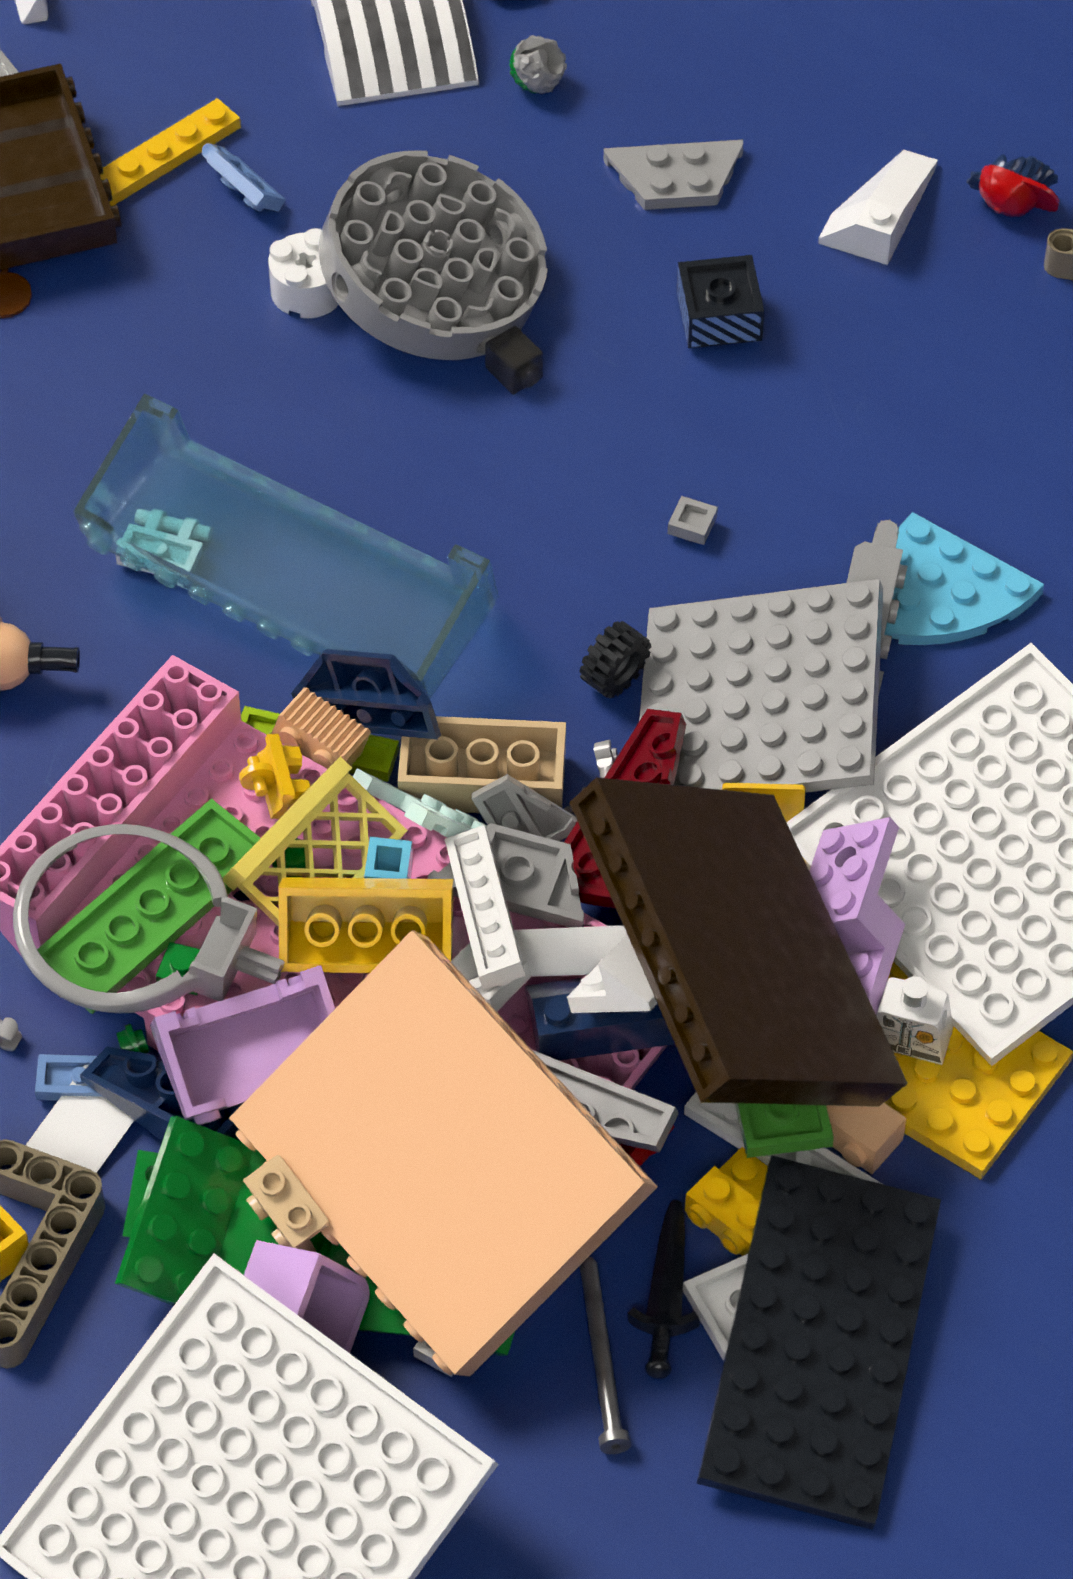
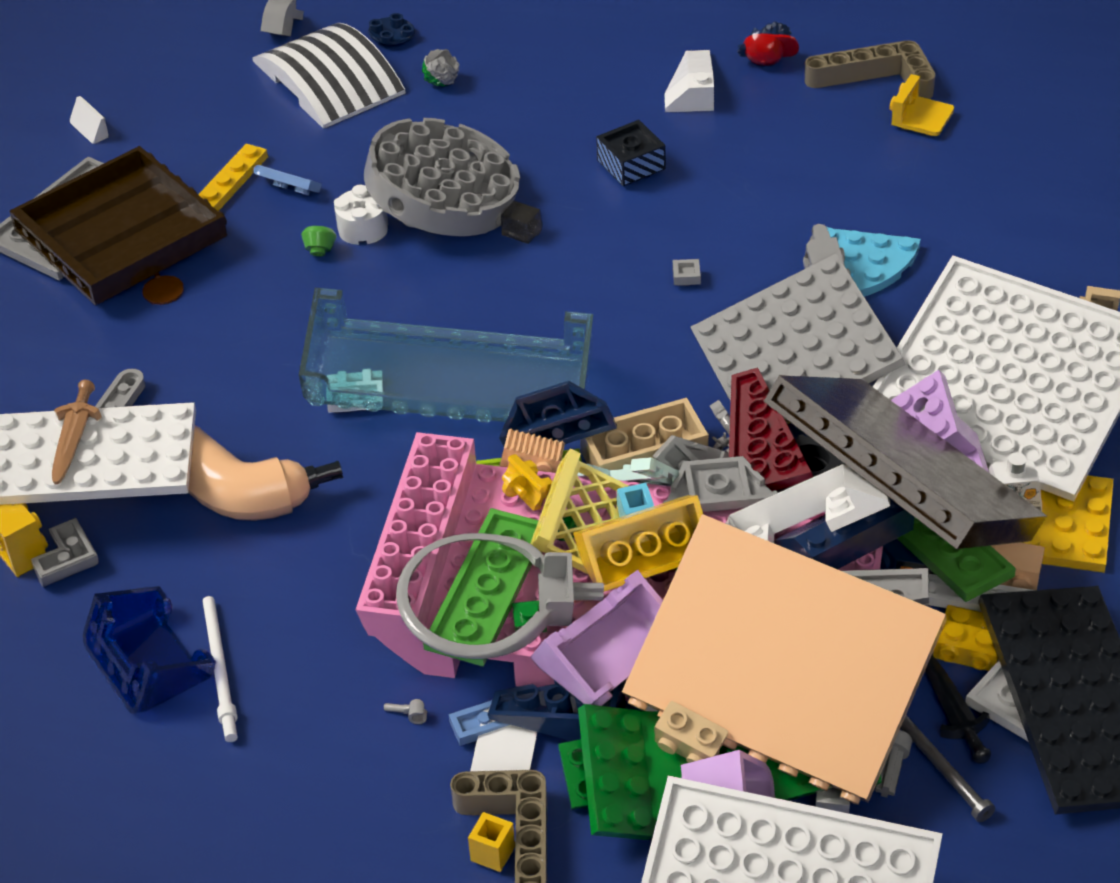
camera: 20 degrees left, 10 degrees down
green plate [116,1023,149,1054] -> none
white plate [445,825,526,990] -> none
black tyre [579,621,651,699] -> none
light grey wing [603,140,743,210] -> none
none -> bright green cone [301,226,337,257]
none -> light grey piece [875,730,912,798]

